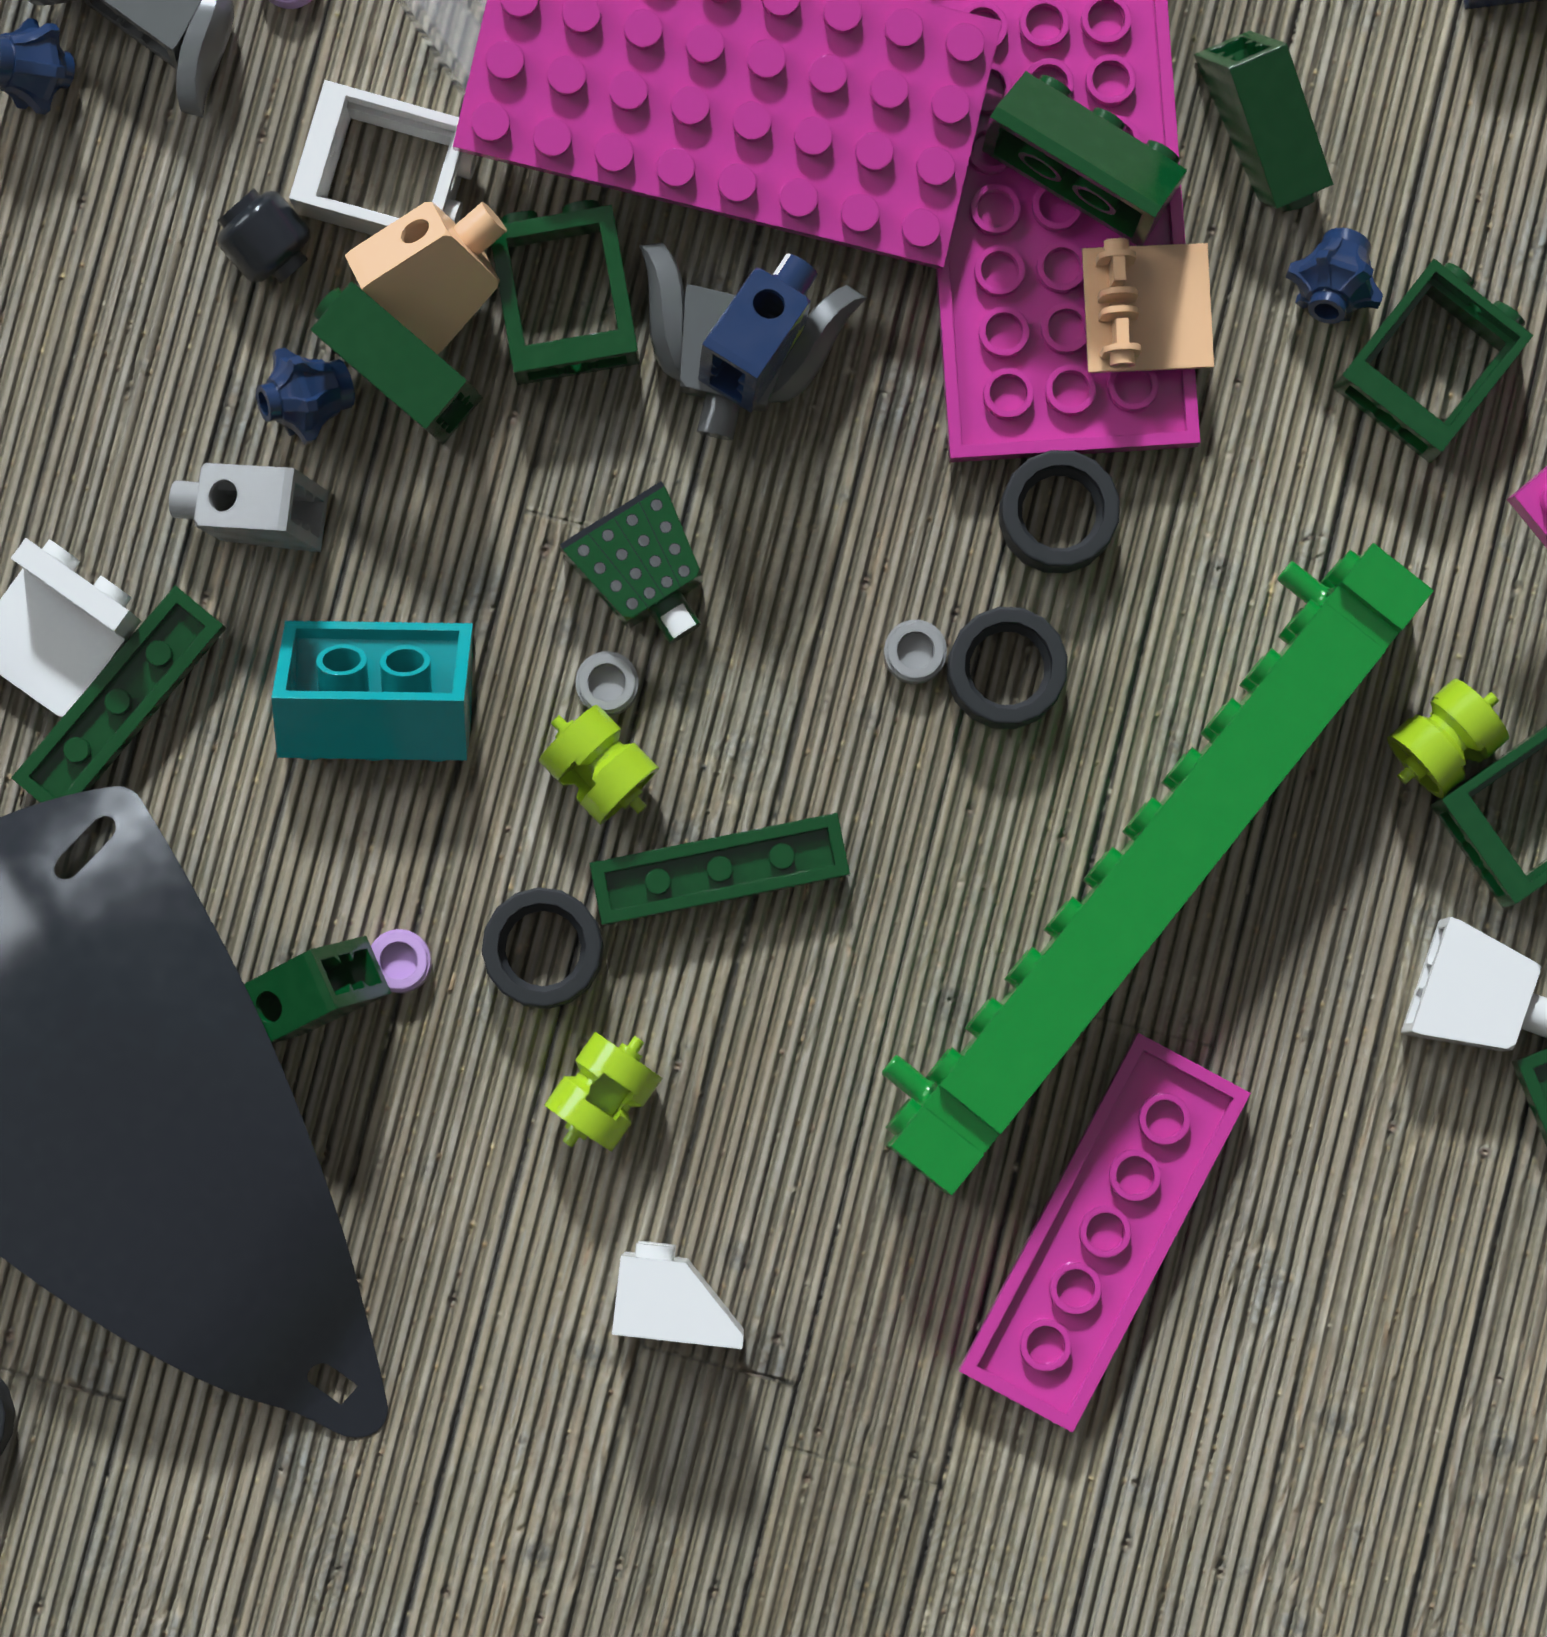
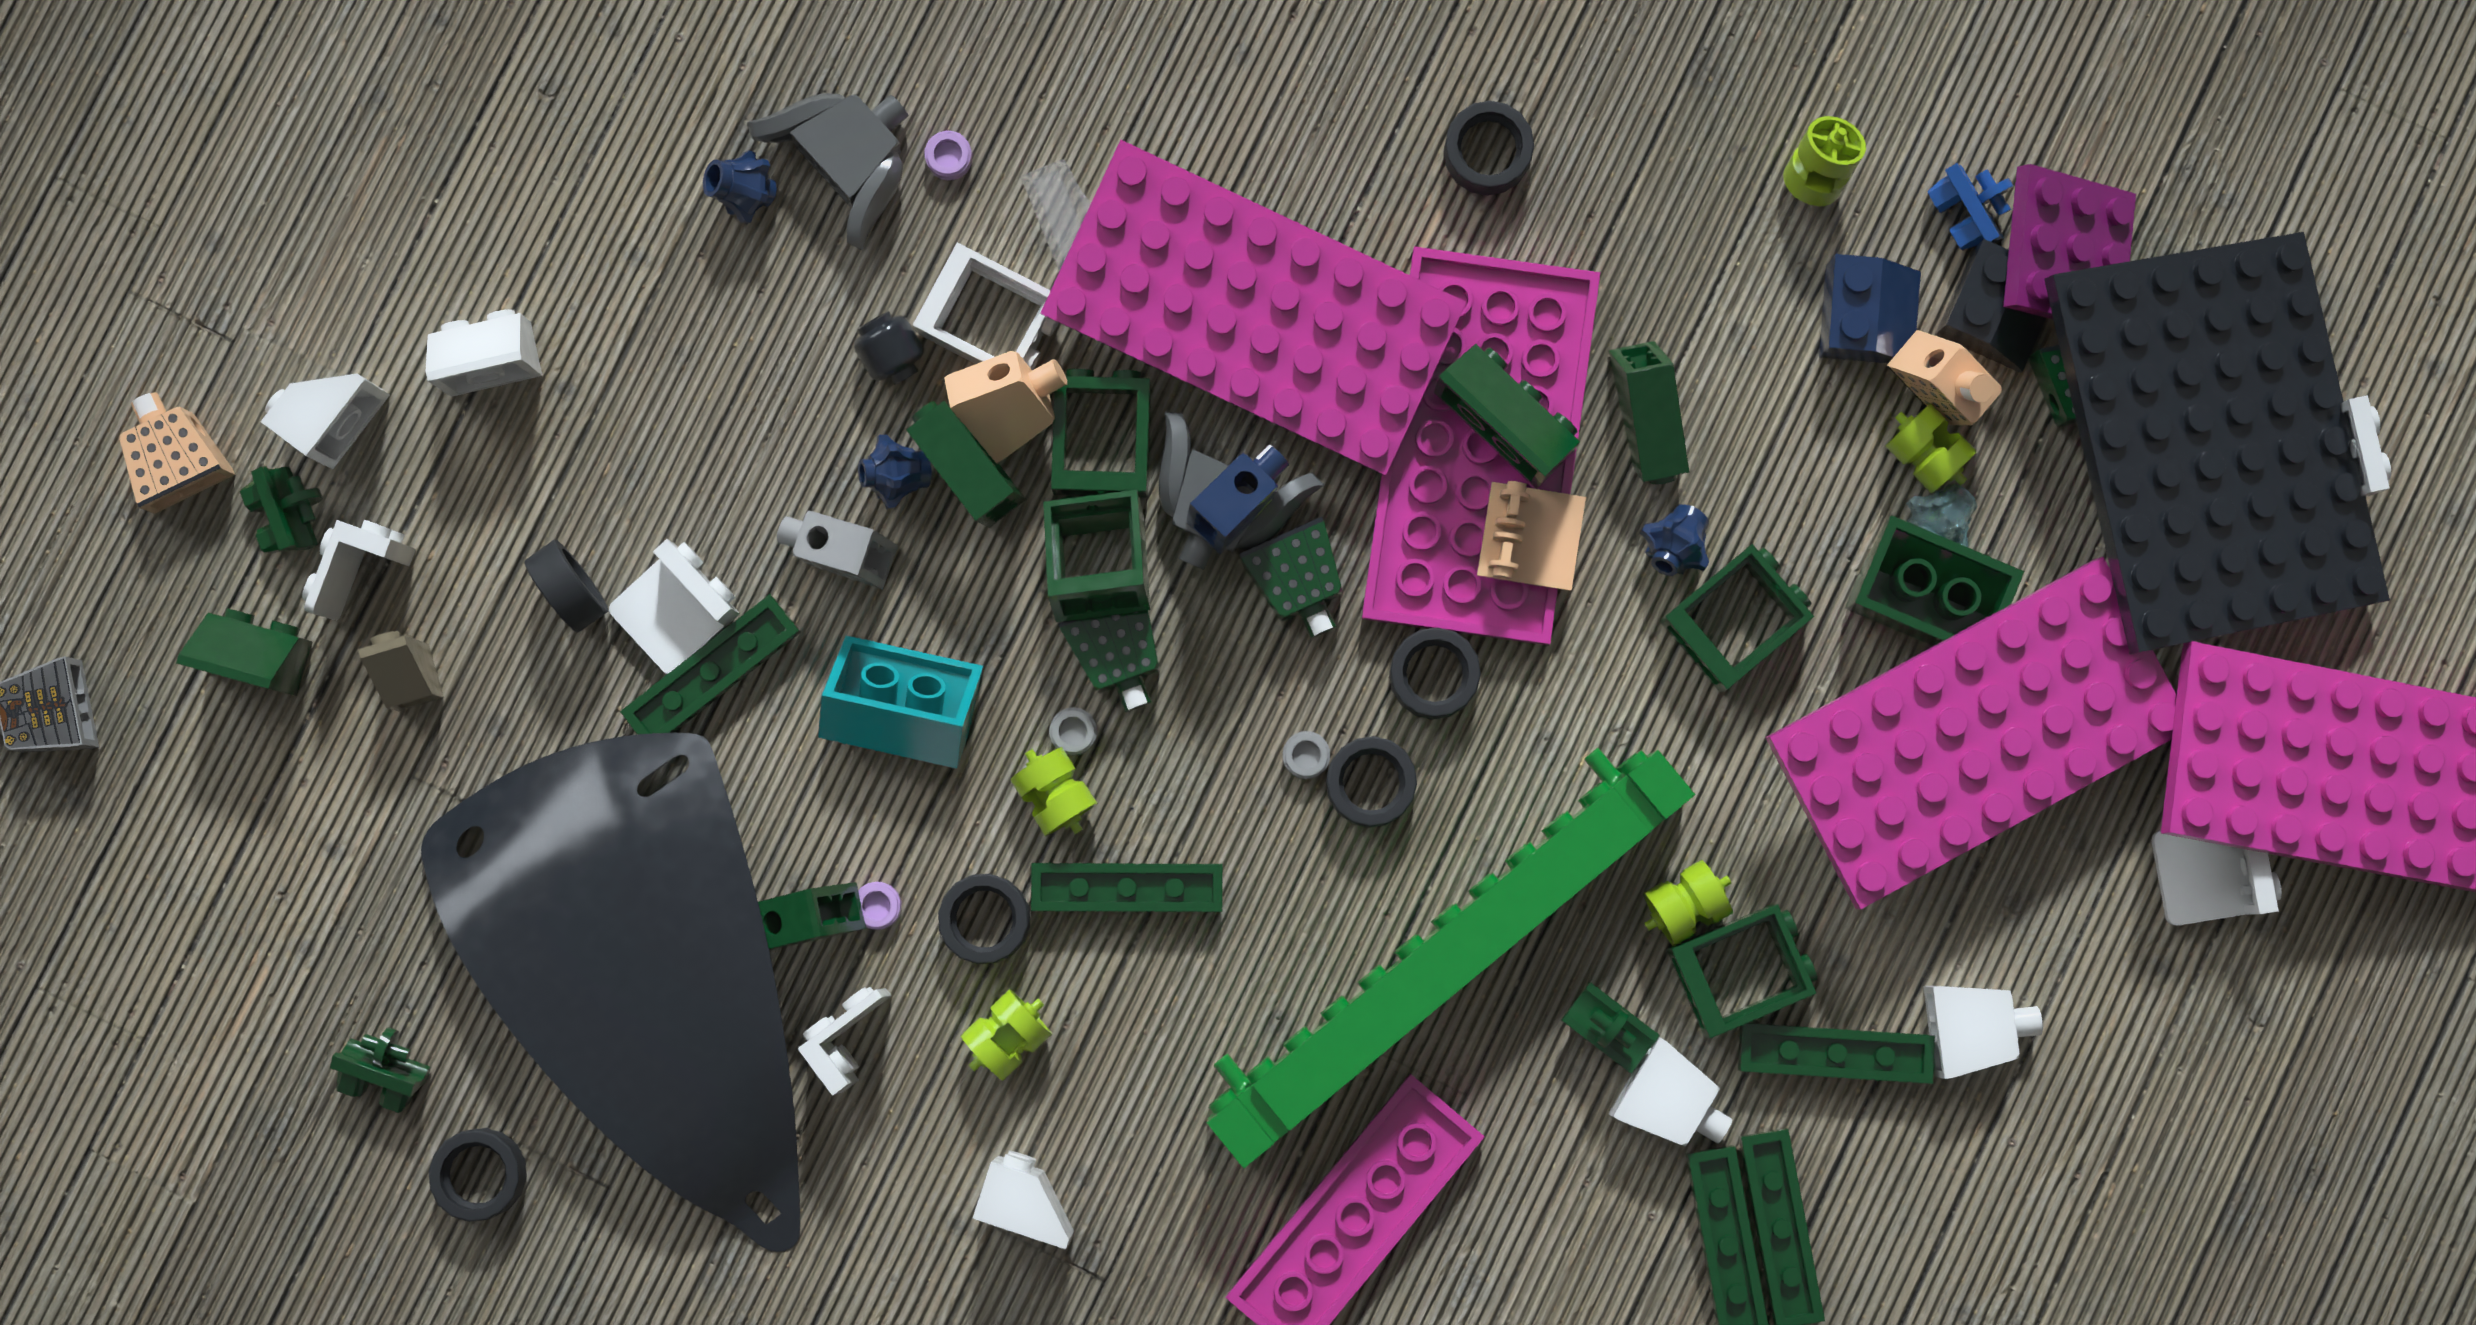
camera: 20 degrees right, 0 degrees up
none -> white bracket [798,987,891,1096]
none -> dark green window [1043,490,1151,622]
none -> dark green torso [1239,517,1342,638]
none -> dark green hips [1561,982,1660,1074]

